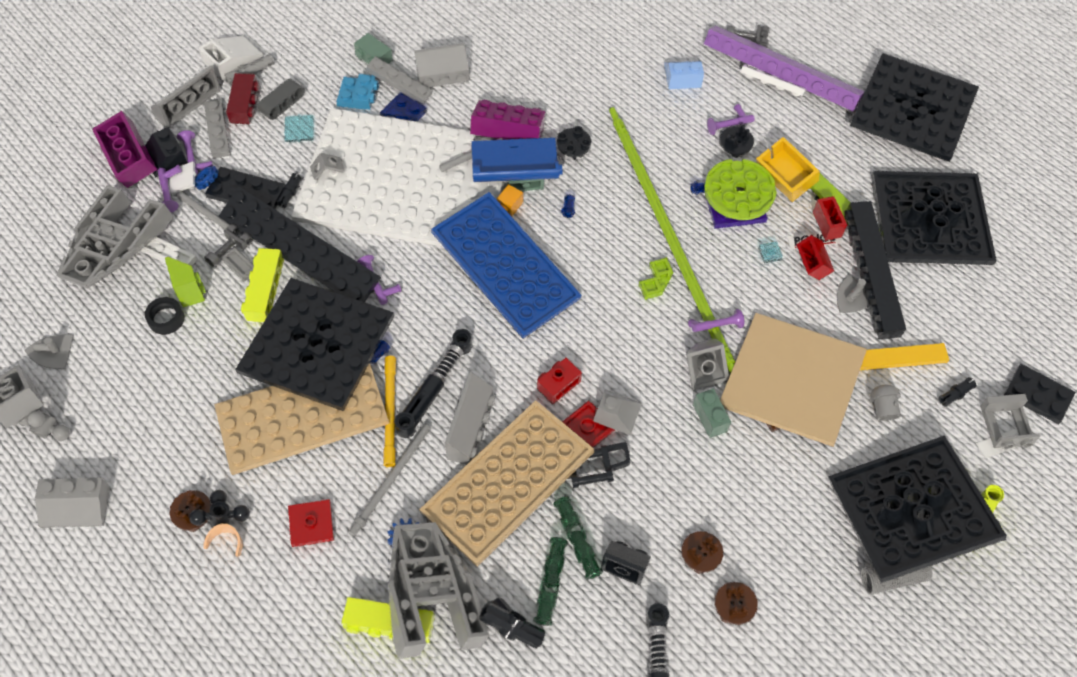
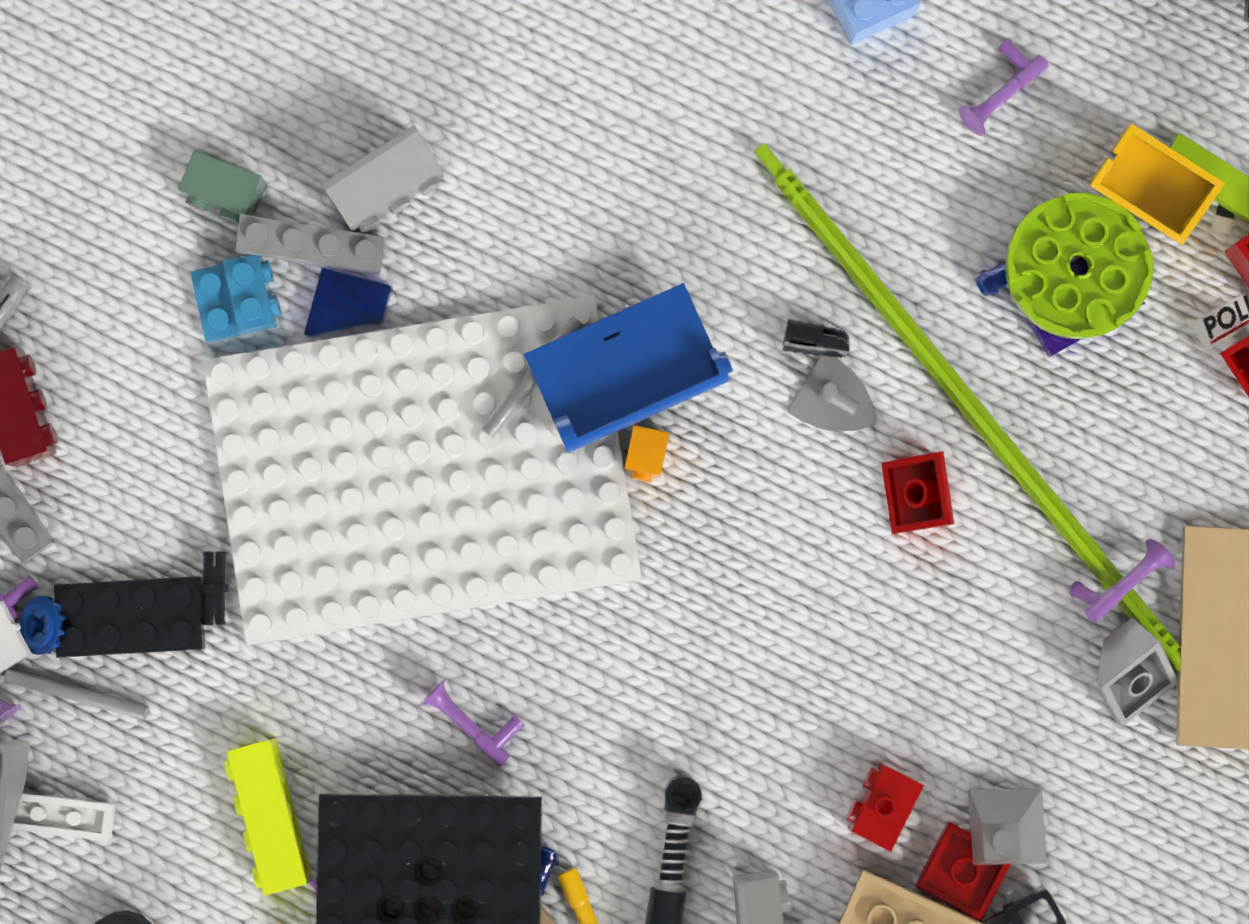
camera: 20 degrees left, 25 degrees up
lime slope [165,257,206,308] -> none
flat silver bar [204,223,253,268] -> none
black plate [219,186,381,302] -> none
light grey tile [220,247,254,282] -> none
dark grey beam [257,78,305,120] -> none
clear light blue piece [285,115,314,143] -> none
light grey bracket [310,153,345,180] -> none
blue plate [431,192,582,339] -> none
magenta brick [470,100,546,140] -> none
black plate [557,126,591,160] -> none
clear blue pin [561,194,575,218] -> none
lime tile [638,258,673,300] -> none
sand green brick [693,388,731,438] -> none
black plate [719,124,754,157] -> none
clear light blue plate [758,242,783,263] -> none
none -> black hinge [782,319,850,358]
none -> light grey shield [787,355,877,432]
none -> red slope [881,451,955,534]

